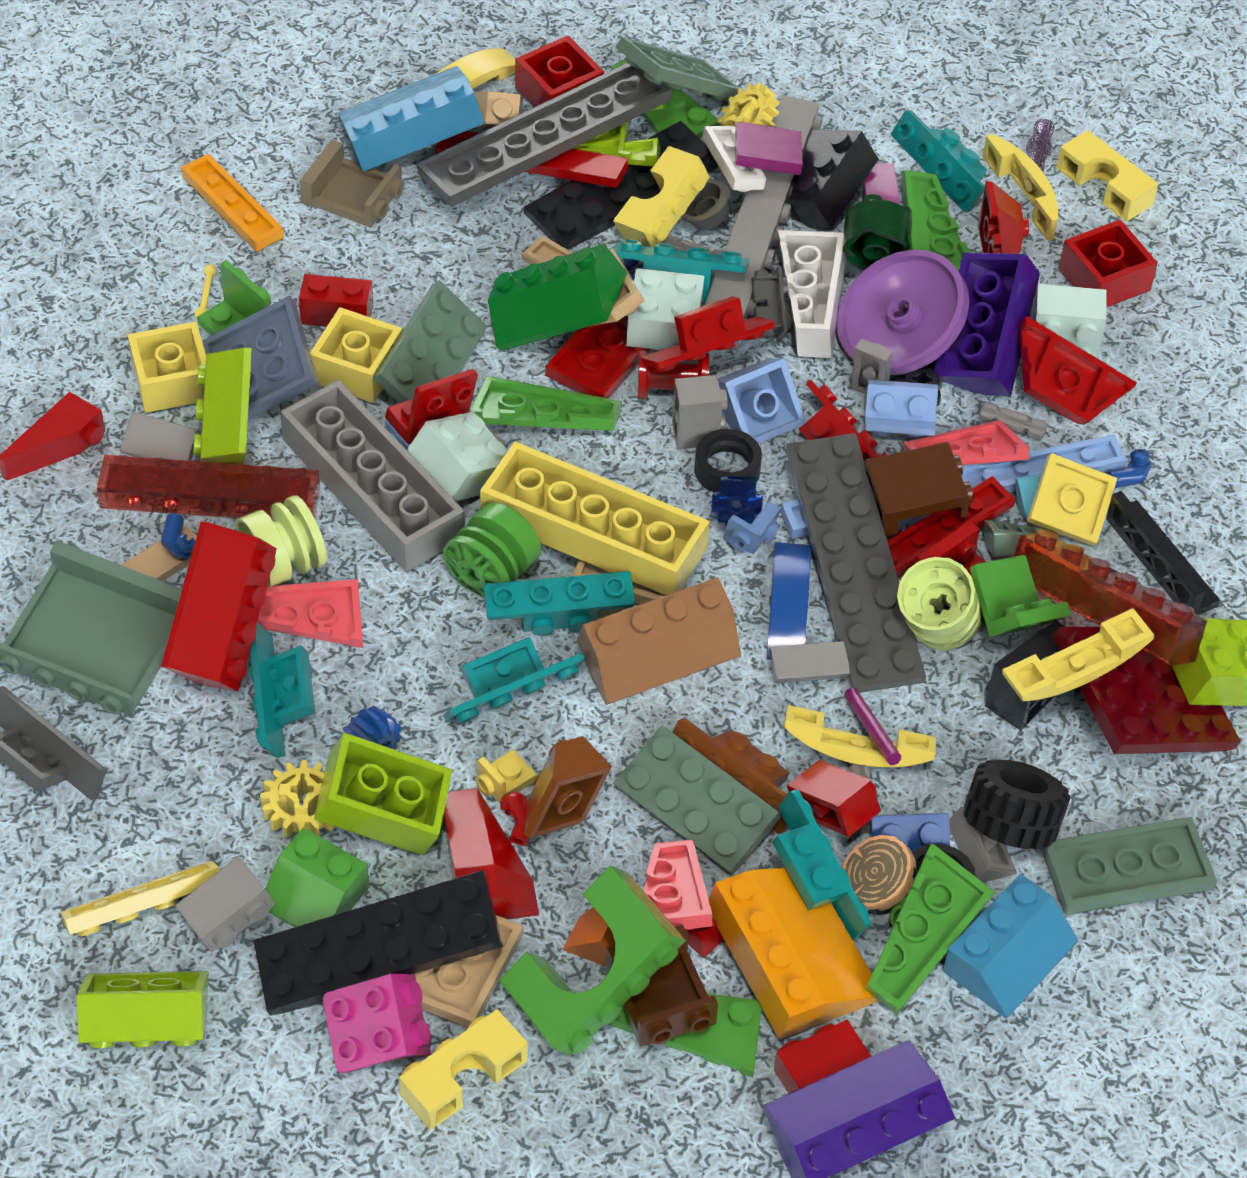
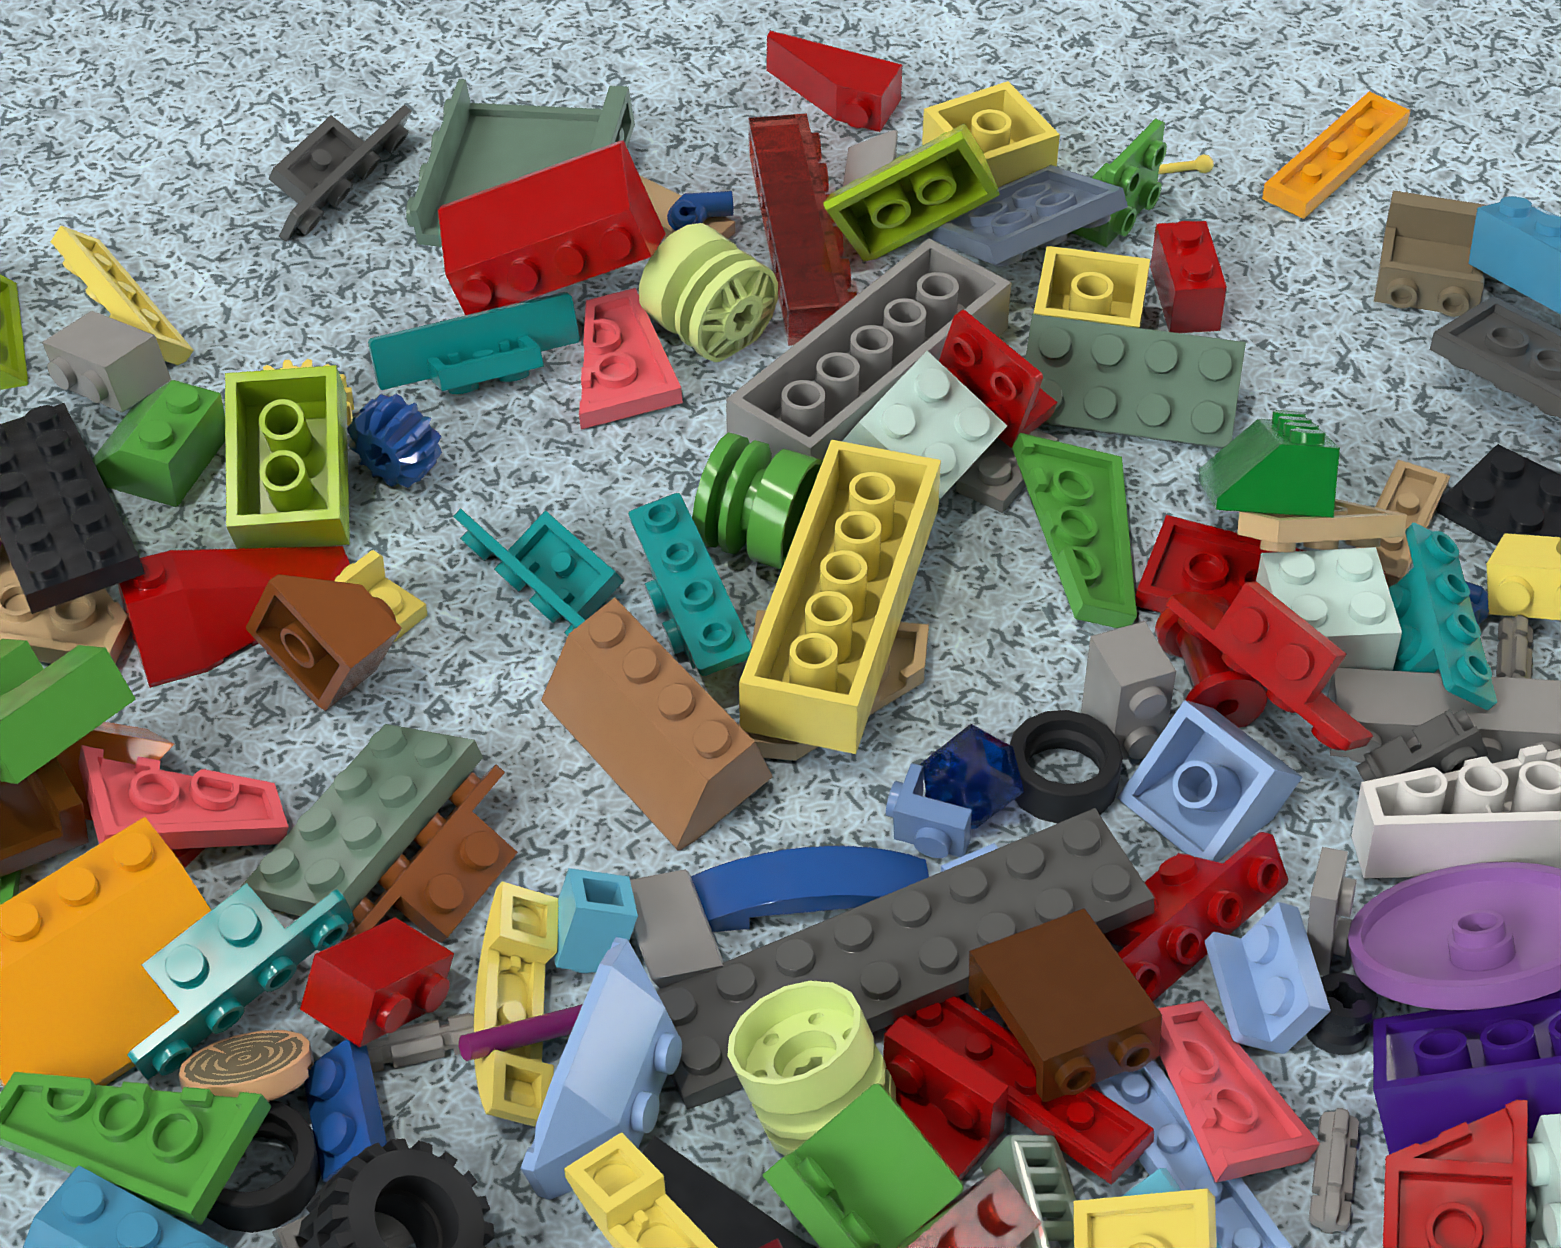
camera: 80 degrees right, 5 degrees down
none -> light blue wedge [520,937,682,1200]
none -> medium azure brick [554,868,638,973]

